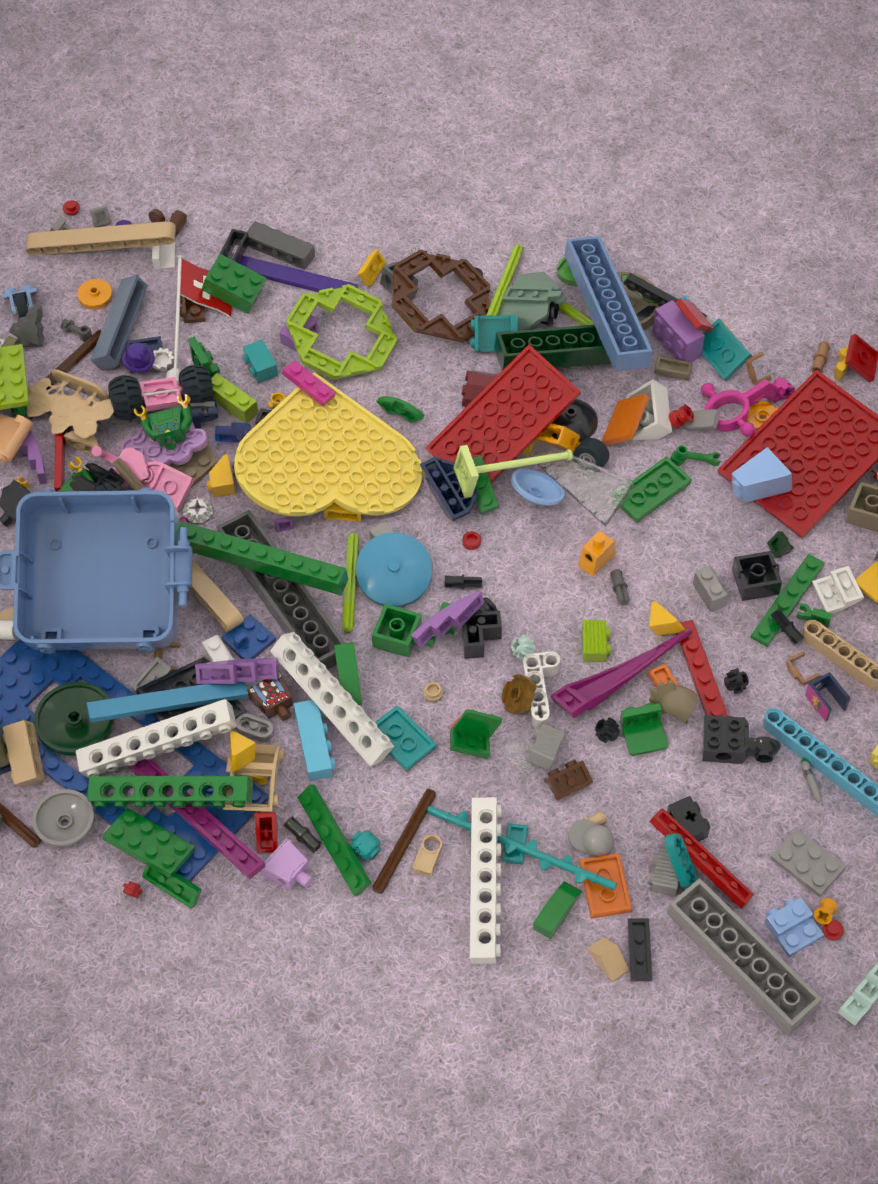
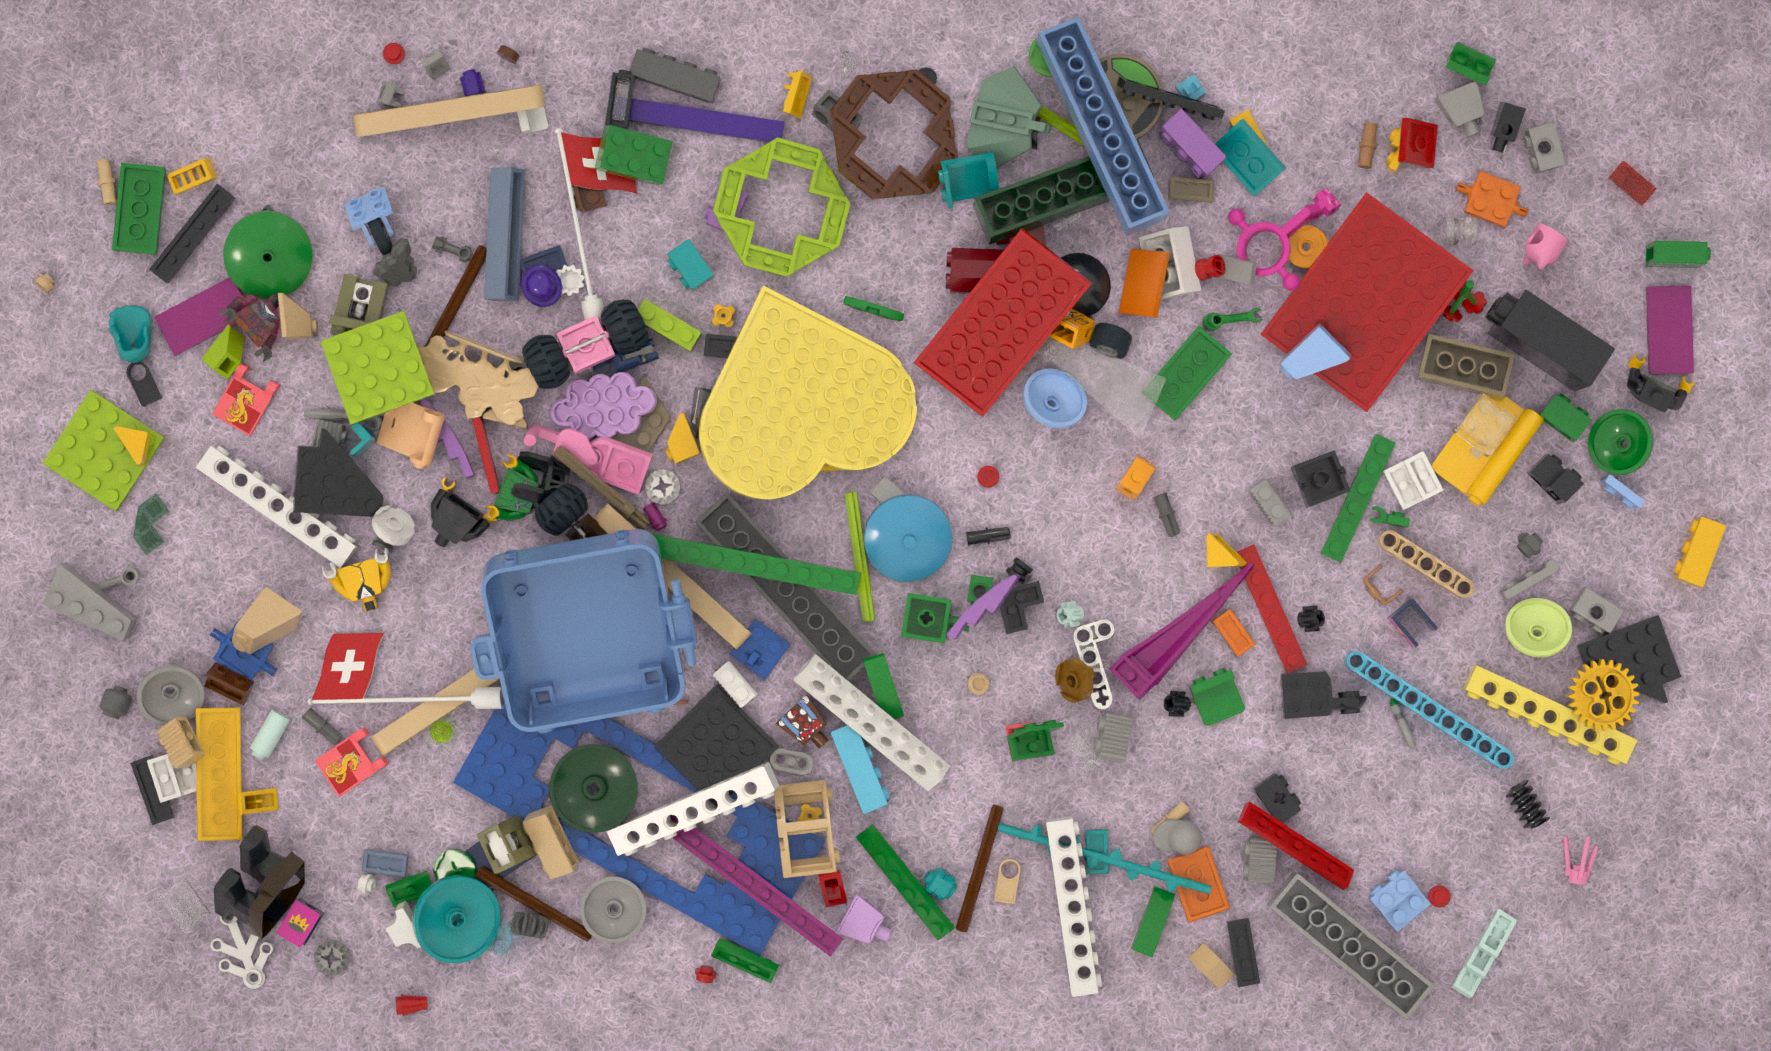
camera: 15 degrees left, 30 degrees up
light orange plate [77,279,113,309] -> none
dark azure tile [87,682,248,723] -> none
green brick [87,776,253,808] -> none
green plate [103,808,195,879] -> none
light grey plate [131,657,173,690] -> none
torso [134,394,193,450] -> none
reddish brown cone [170,210,187,237] -> none
green plate [188,336,220,378] -> none
medium lavender slope [195,658,280,684] -> none
clear blue brick [215,422,252,443] -> none
yellow slope [230,731,256,772] -> none
dark pink plate [282,360,336,406] -> none
pearl dark grey pin [284,816,322,853] -> none
teal plate [375,705,437,772] -> none
dark blue wedge [420,456,479,521] -> none
yellowish green tile [454,445,573,498] -> none
green plate [473,456,500,514] -> none
lime axle [486,244,524,316] -> none
reddish brown bracket [543,759,593,800] -> none
lime brick [582,619,611,662] -> none
dark tan piece [649,680,697,724] -> none
teal beam [665,834,697,889] -> none
red tile [675,298,714,332] -> none
medium nougat piece [746,352,771,385] -> none
dark green tile [767,531,794,558] -> none
light grey plate [770,828,846,897] -> none
black axle [771,609,804,645] -> none
light orange bush [814,897,838,925] -> none

